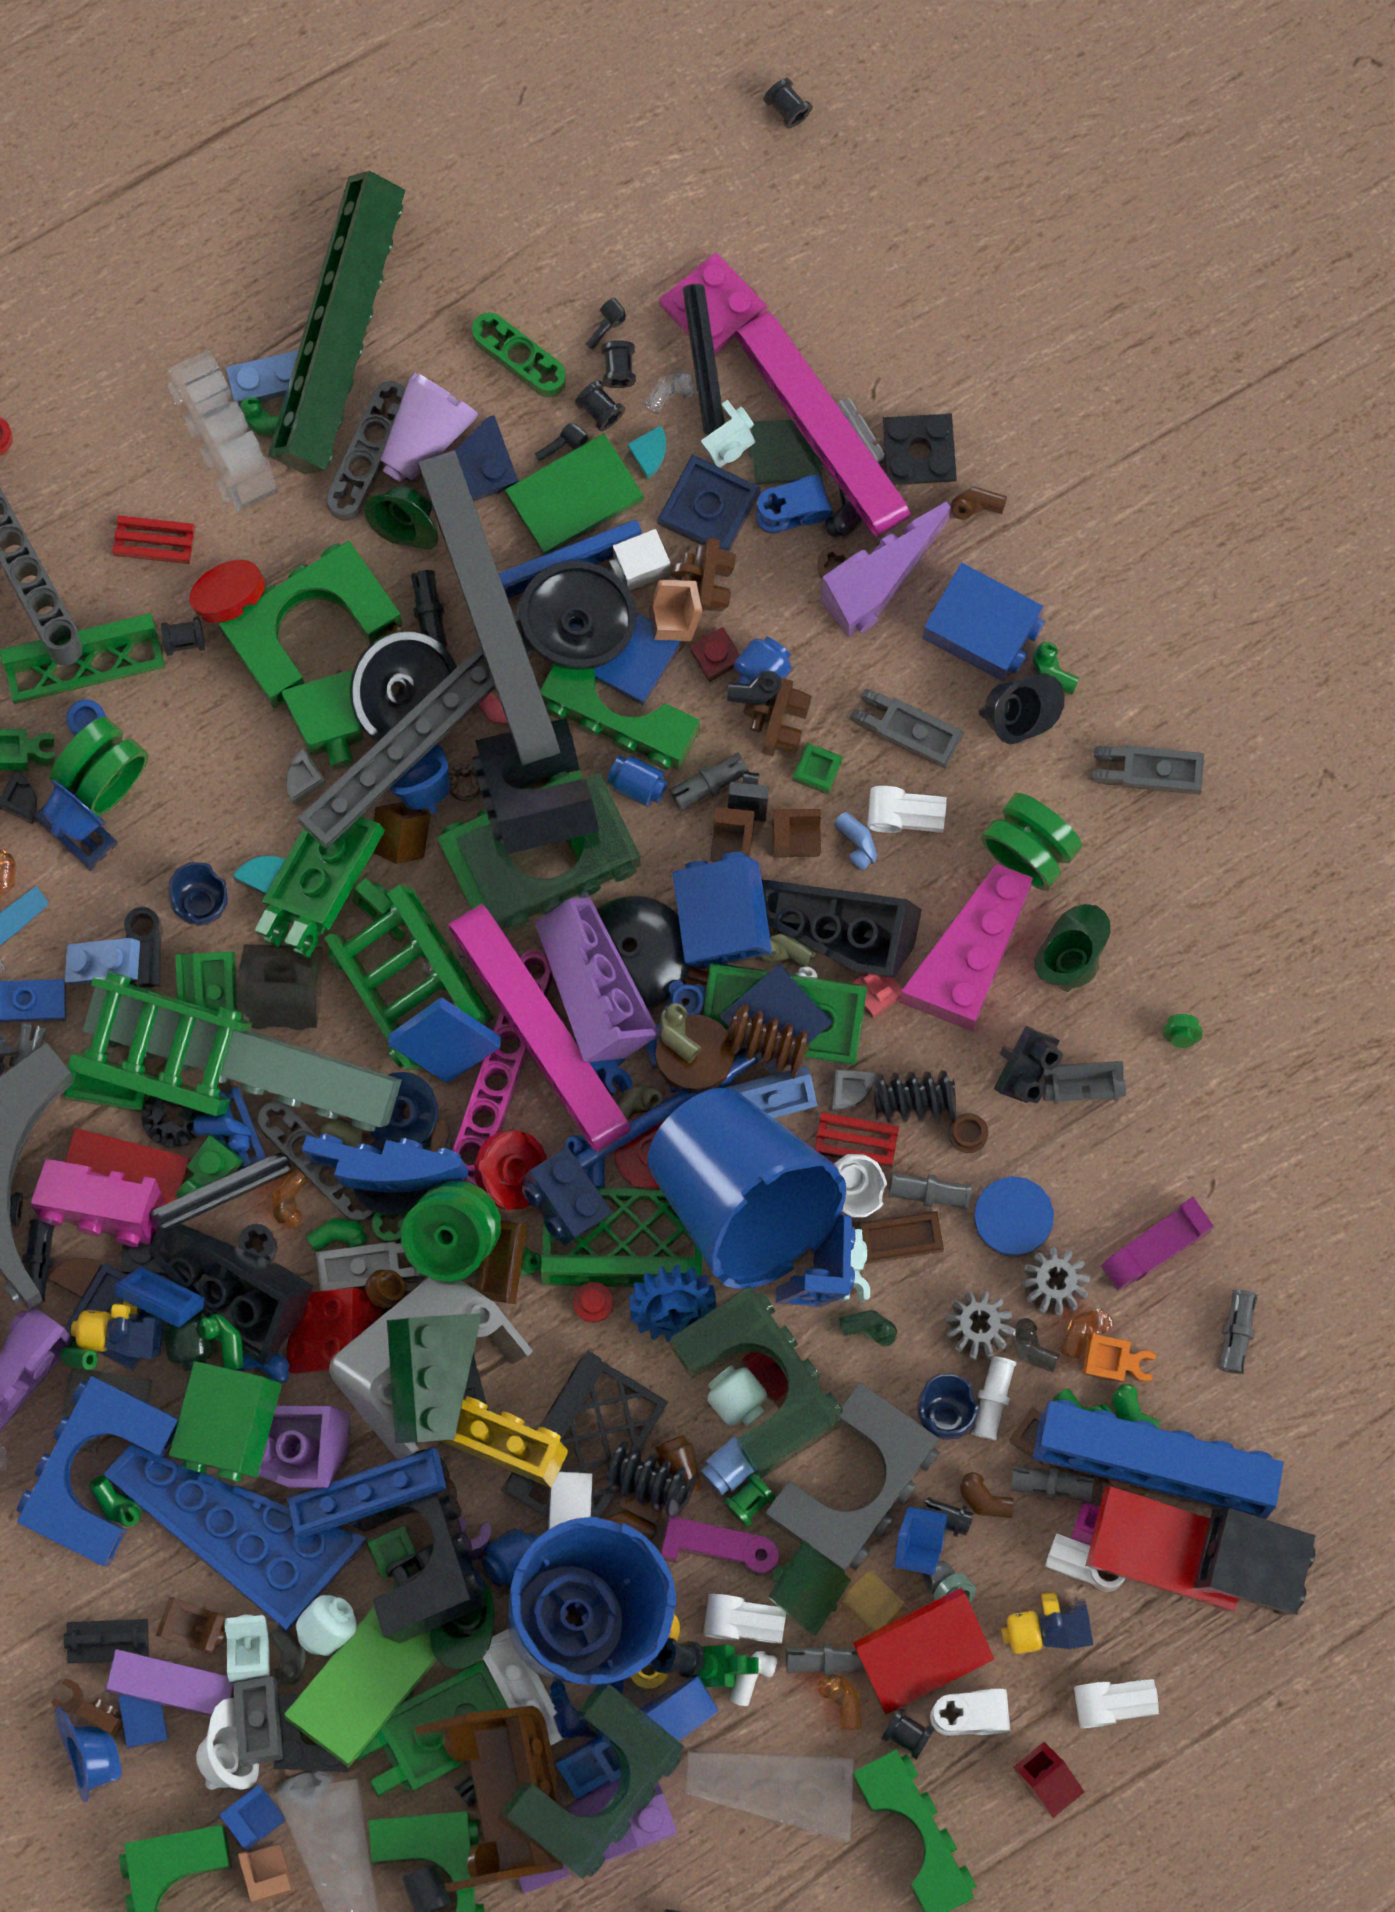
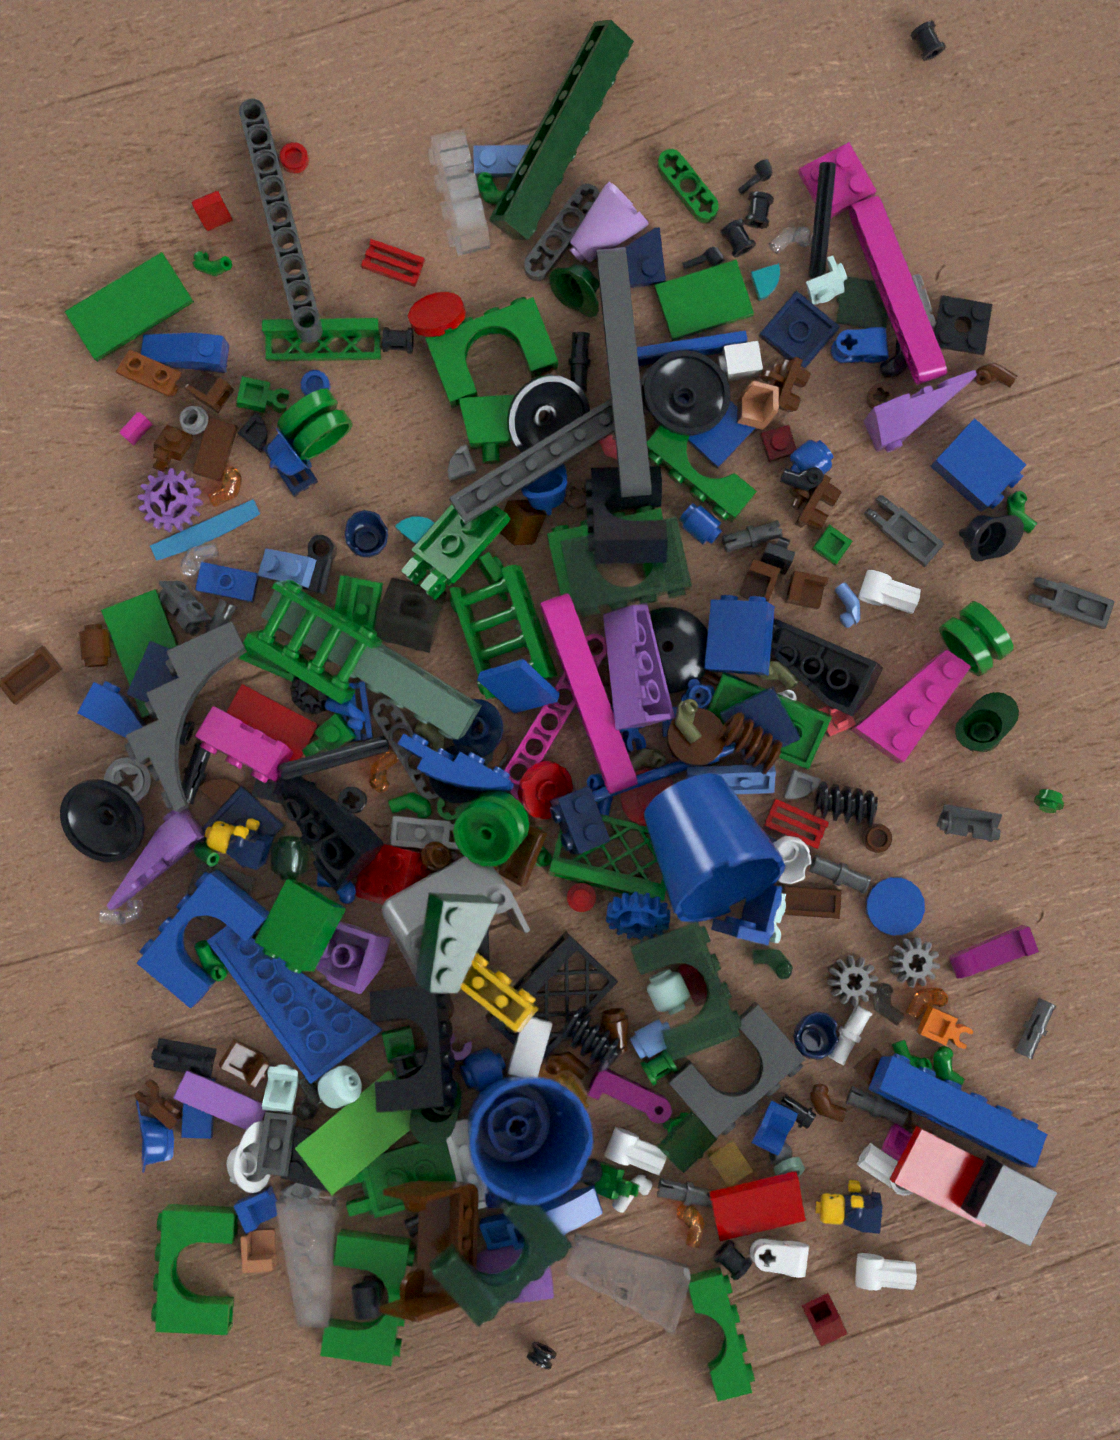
camera: 10 degrees right, 10 degrees up
blue tile [115,1266,204,1327] -> none
green arm [199,1314,244,1370] -> none
blue tile [287,1448,447,1539] -> none
black hips [994,1026,1063,1104] -> none

